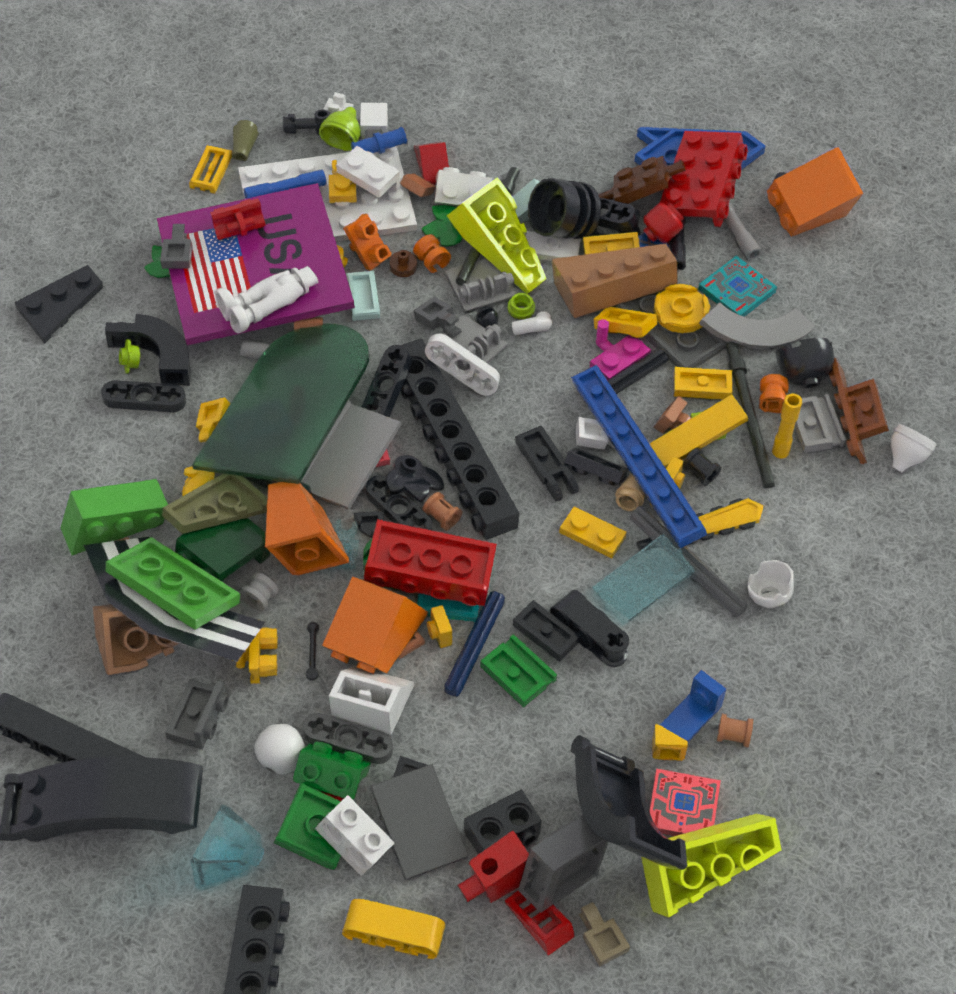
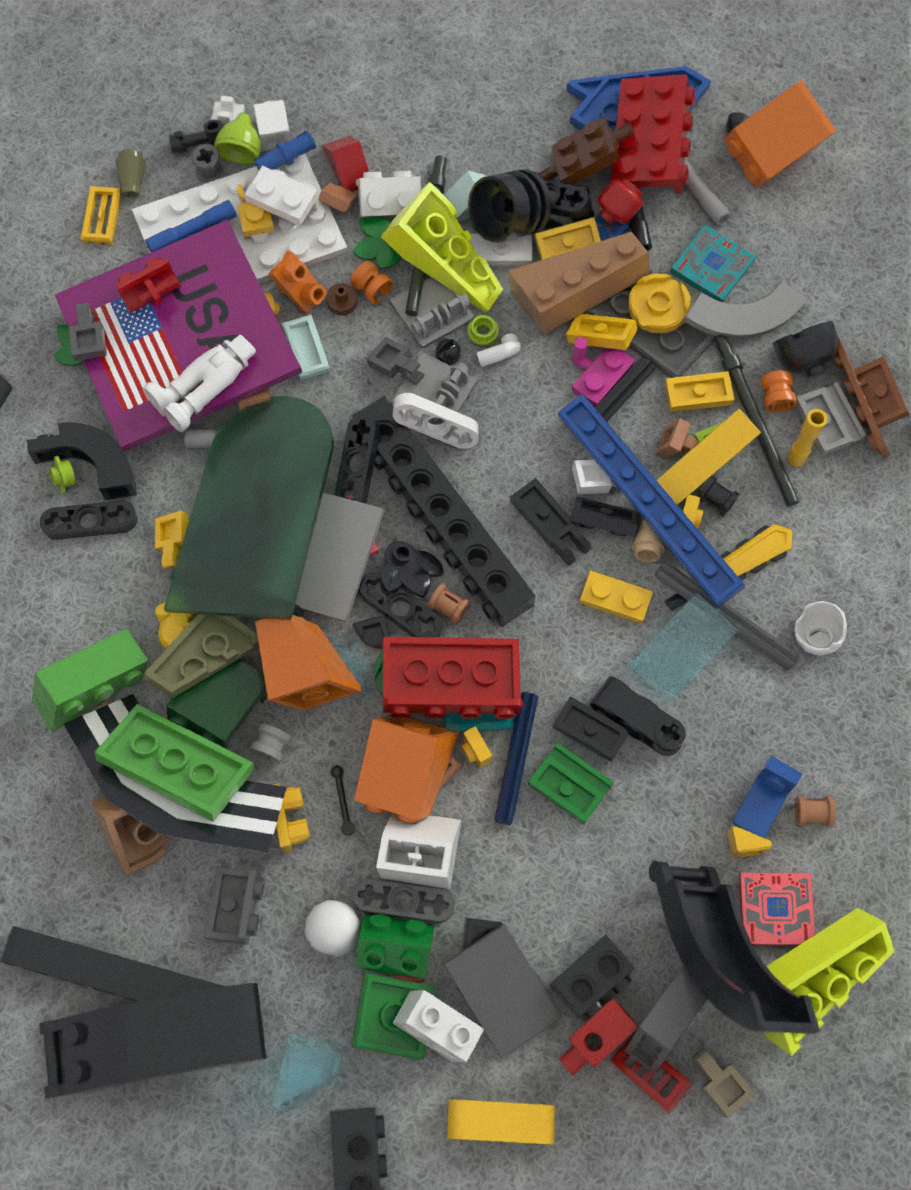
camera: 10 degrees left, 15 degrees up
none -> dark grey bush [192,144,223,183]

